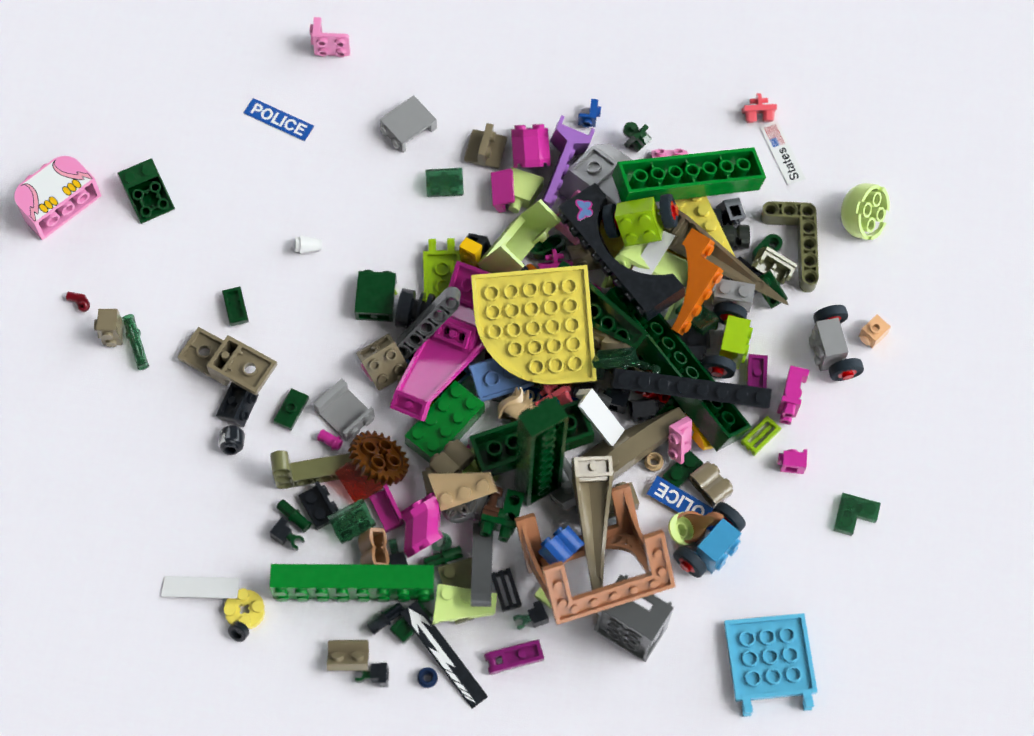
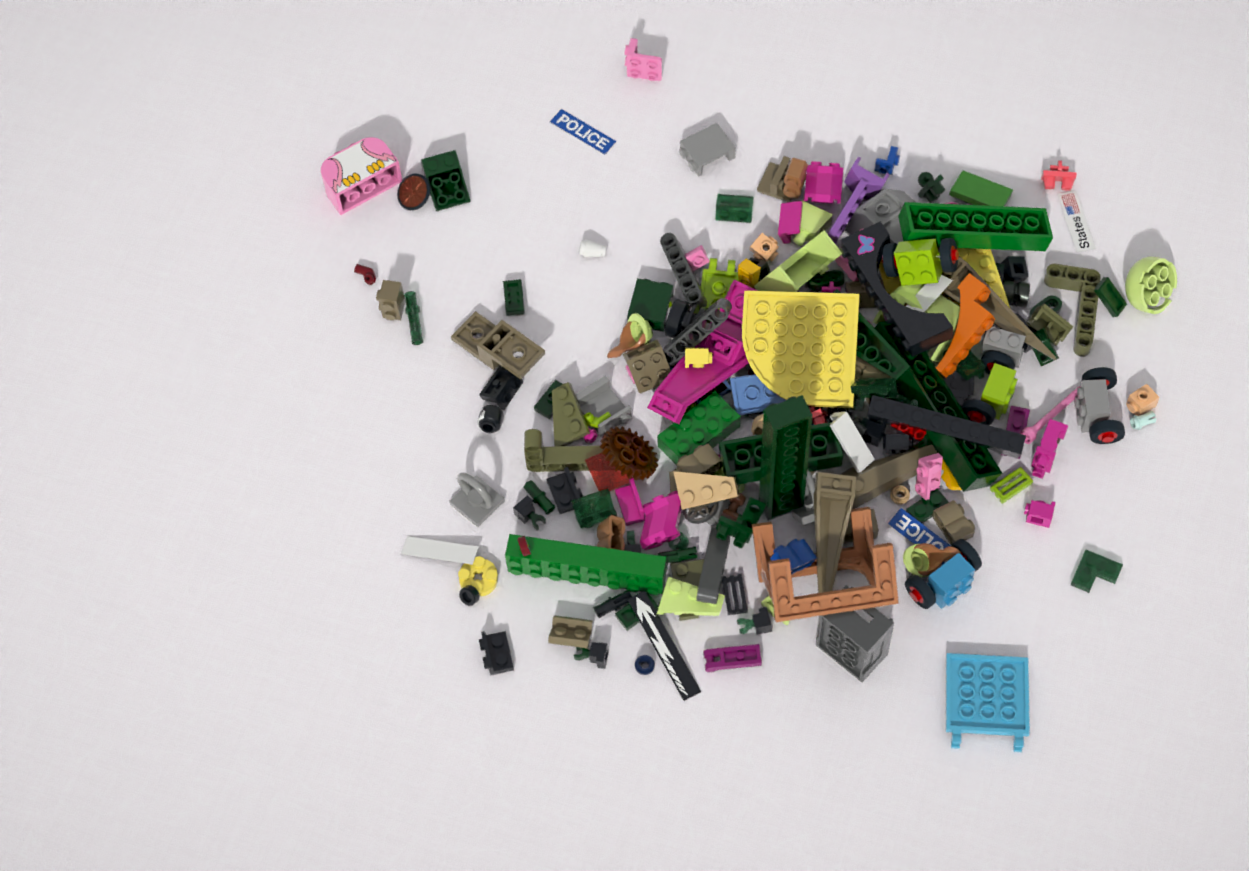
camera: 15 degrees right, 5 degrees down
none -> copper wheel [397,173,430,211]
none -> light grey tile [449,472,505,527]
none -> black bracket [479,631,514,675]
none -> dark red tile [517,535,531,557]
none -> olive wing [552,382,590,447]
none -> lime arm [584,412,611,428]
none -> piece [607,313,653,358]
none -> dark grey beam [660,233,707,310]
none -> bright pink bracket [685,245,710,271]
none -> light yellow brick [685,347,712,368]
none -> light nougat brick [749,233,779,262]
none -> medium nougat brick [783,158,808,199]
none -> bright green tile [949,170,1013,206]
none -> bright pink piece [1019,386,1080,444]
none -> dark green plate [1094,277,1127,317]
none -> light aqua pin [1130,411,1156,430]

